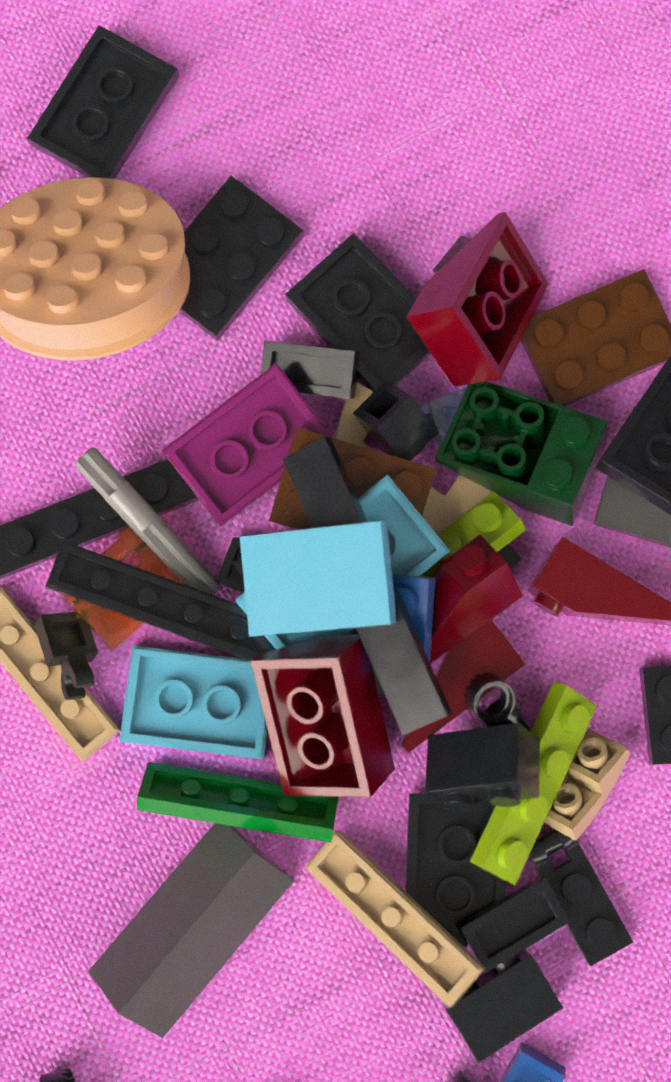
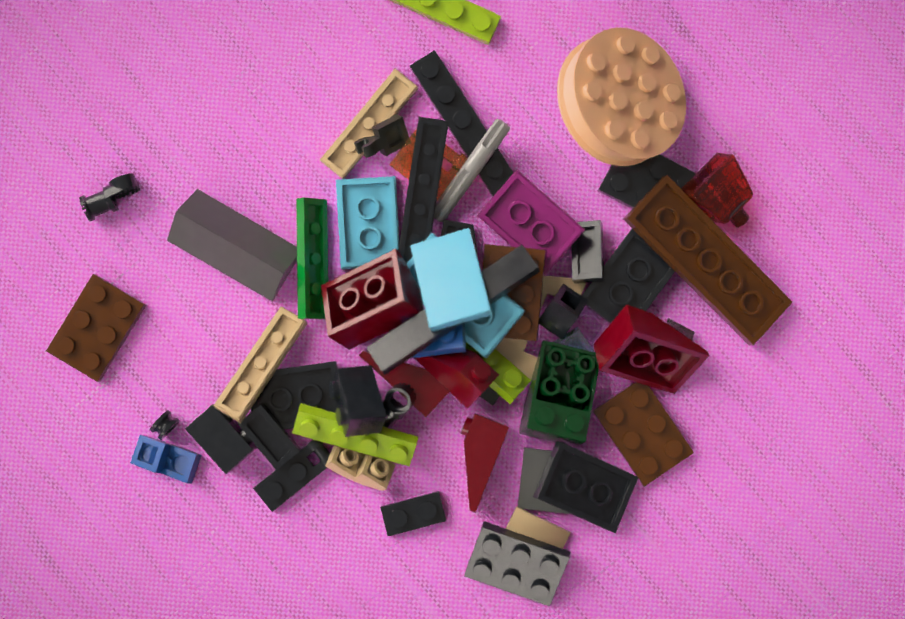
camera: 80 degrees right, 5 degrees up
black plate [27,25,179,179] -> none
none -> reddish brown plate [623,175,792,346]
none -> clear red torso [681,153,753,228]

